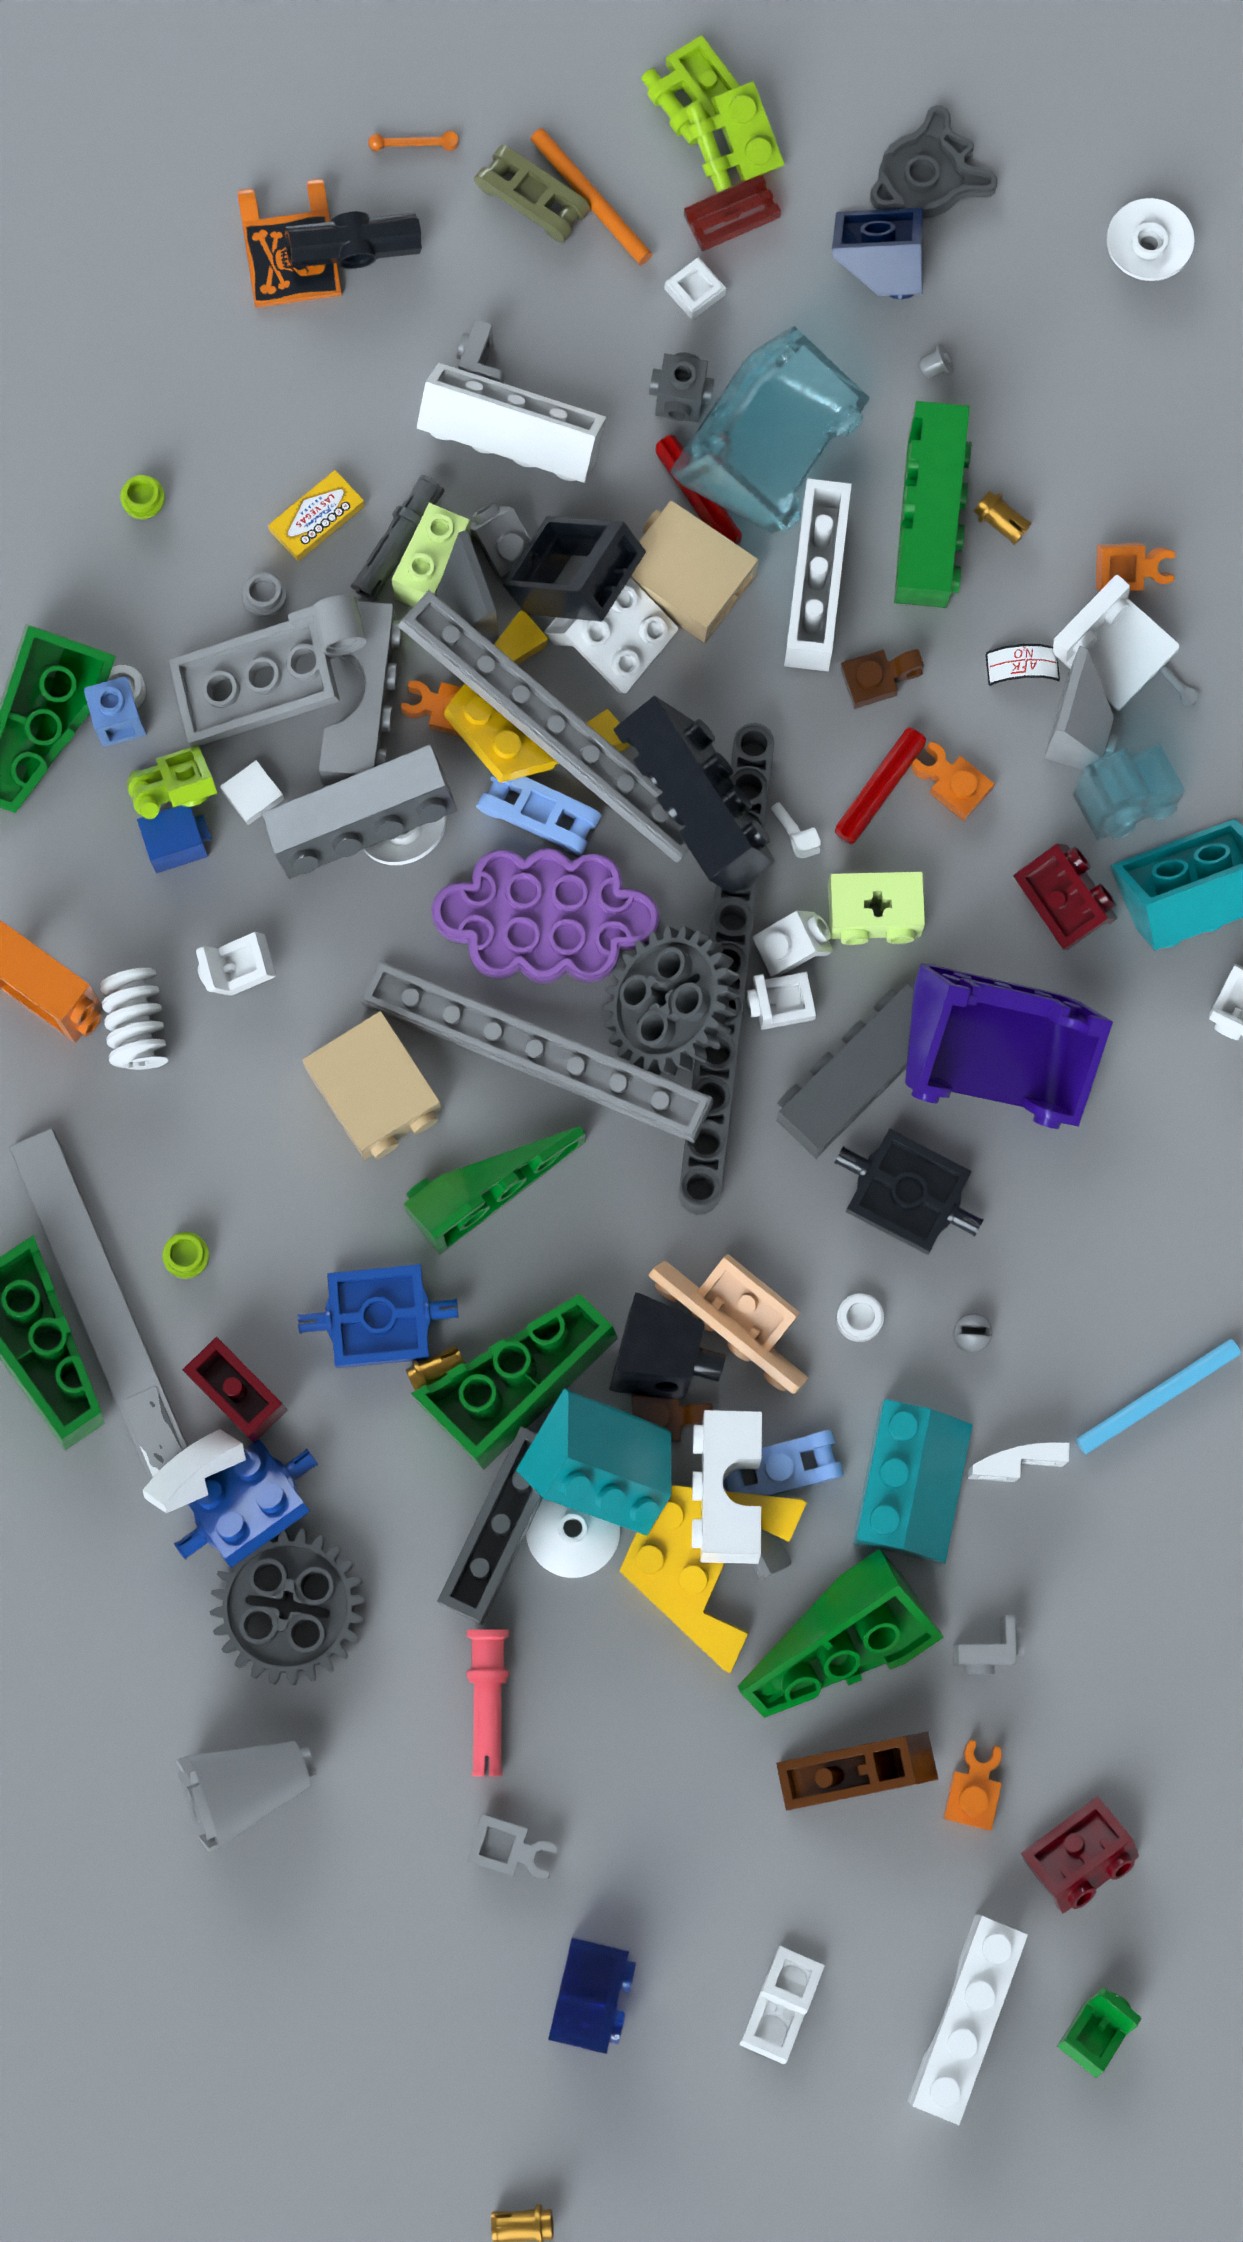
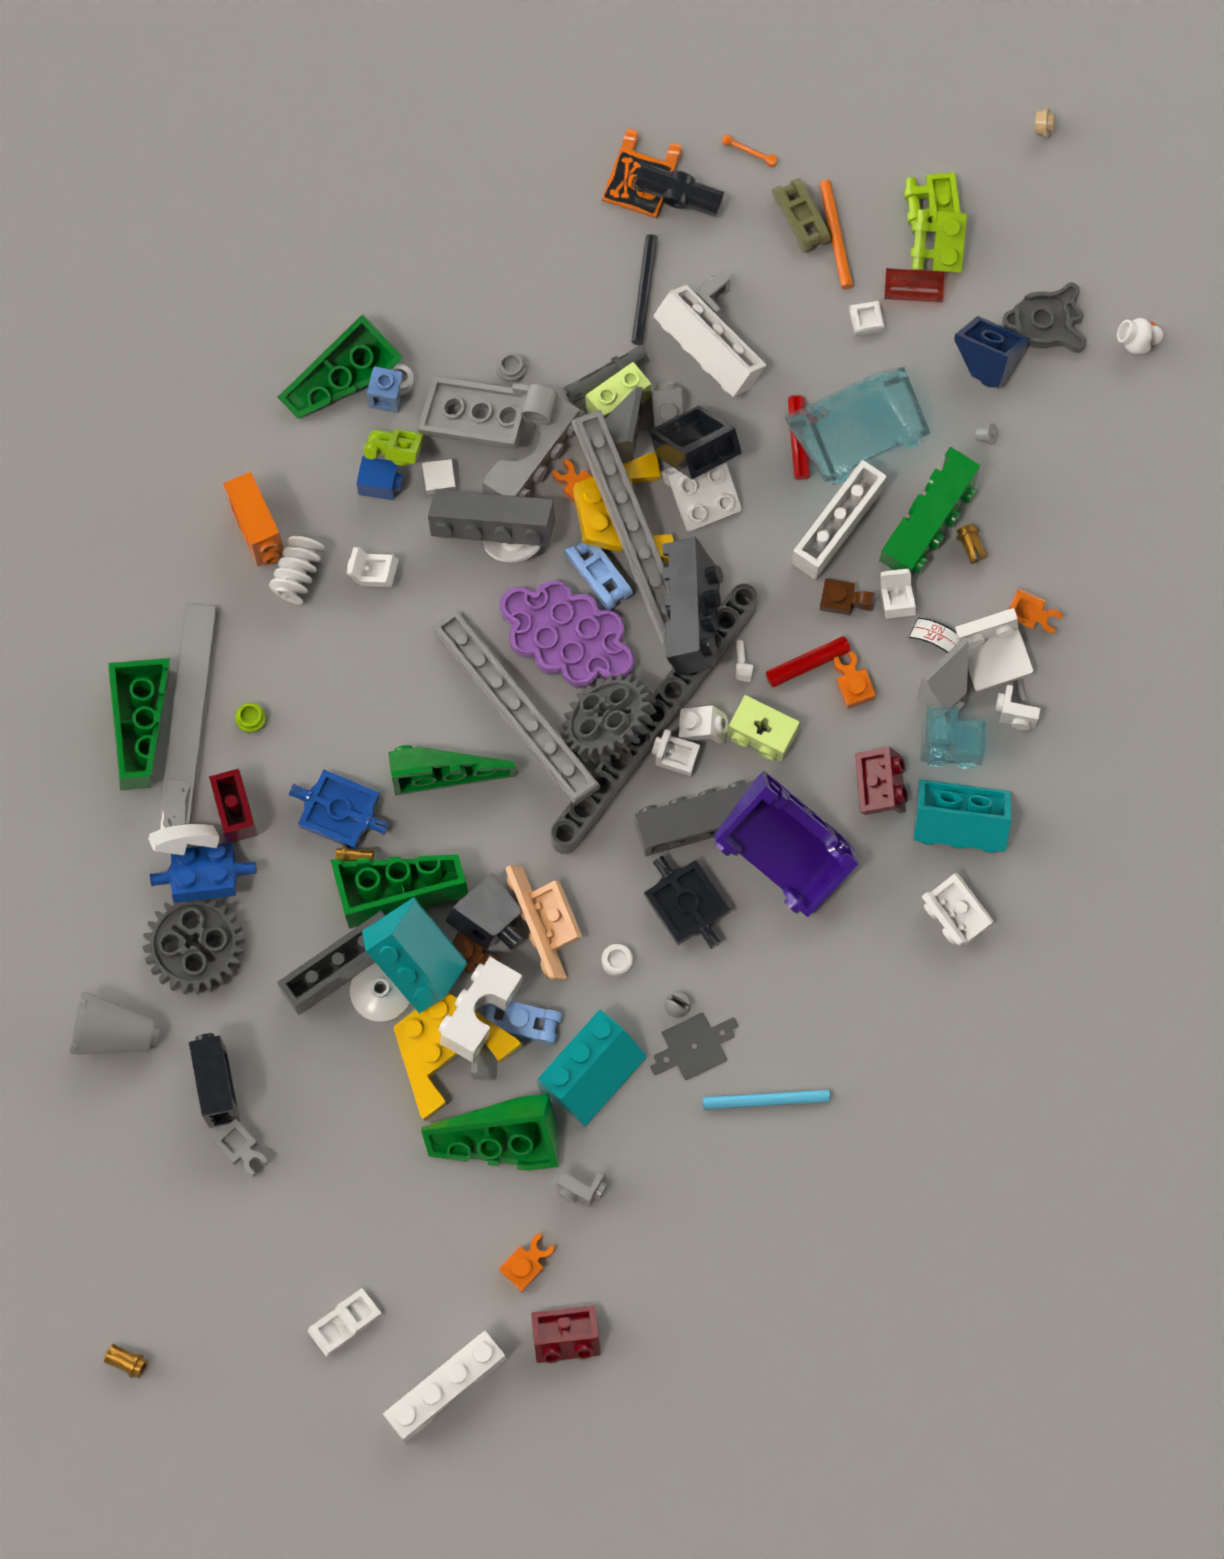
camera: 30 degrees right, 5 degrees down
lime plate [120,475,165,519] -> none
tile [268,470,365,562] -> none
tan brick [302,1011,442,1161] -> none
coral pin [466,1629,510,1776] -> none
clear blue brick [548,1936,636,2054] -> none
tan brick [631,500,759,644] -> none
dark grey brick [649,352,714,423] -> none
reddish brown slope [776,1731,939,1811] -> none
white slope [968,1442,1070,1482] -> none
green bracket [1057,1988,1142,2078] -> none
white dish [1107,198,1195,281] -> none
none -> black window [188,1033,240,1128]
none -> black bar [632,234,657,345]
none -> dark grey piece [650,1012,738,1080]
none -> white bracket [880,569,916,619]
none -> white bracket [995,685,1040,730]
none -> white animal [1117,318,1164,354]

